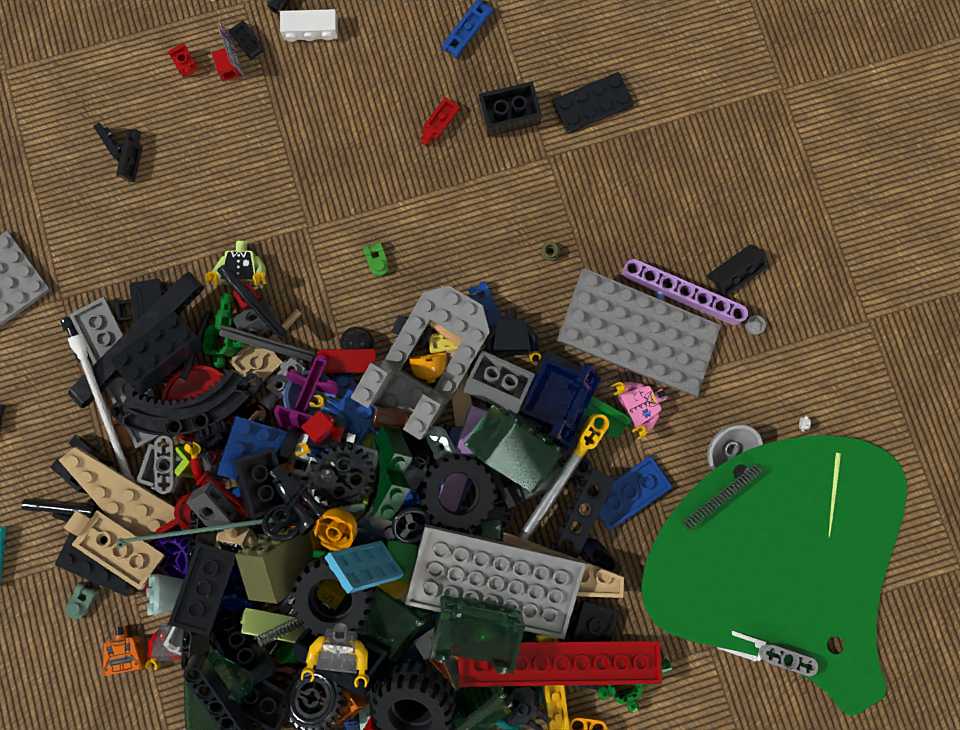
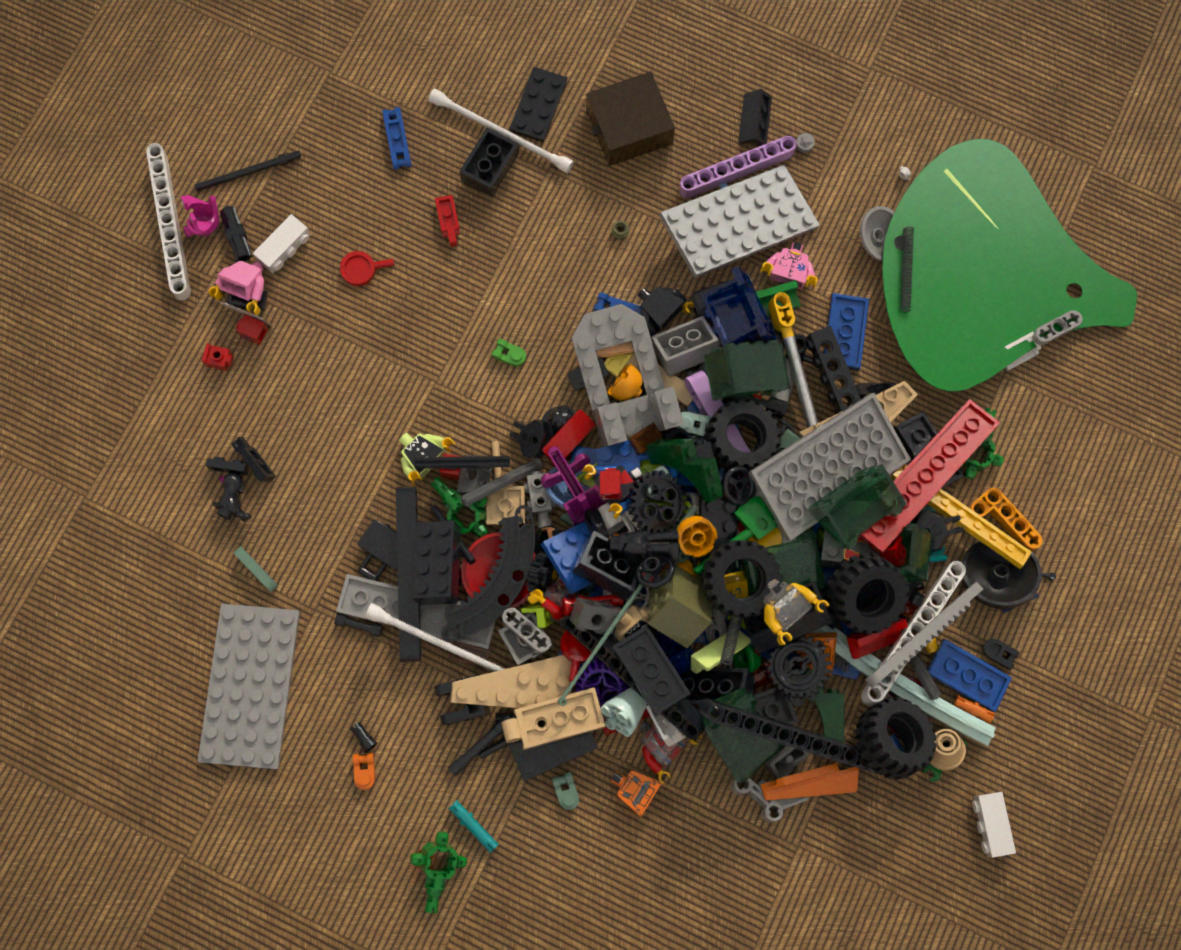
camera: 50 degrees left, 5 degrees down
medium azure plate [324,541,404,594] -> none
none -> bright pink torso [209,261,264,315]
none -> black animal [212,472,252,522]
none -> sand green beam [233,546,279,593]
none -> red piece [340,251,395,286]
none -> white hose [429,89,574,174]
none -> black hinge [509,420,554,458]
none -> dark brown container [586,72,675,166]
none -> red brick [880,535,907,567]

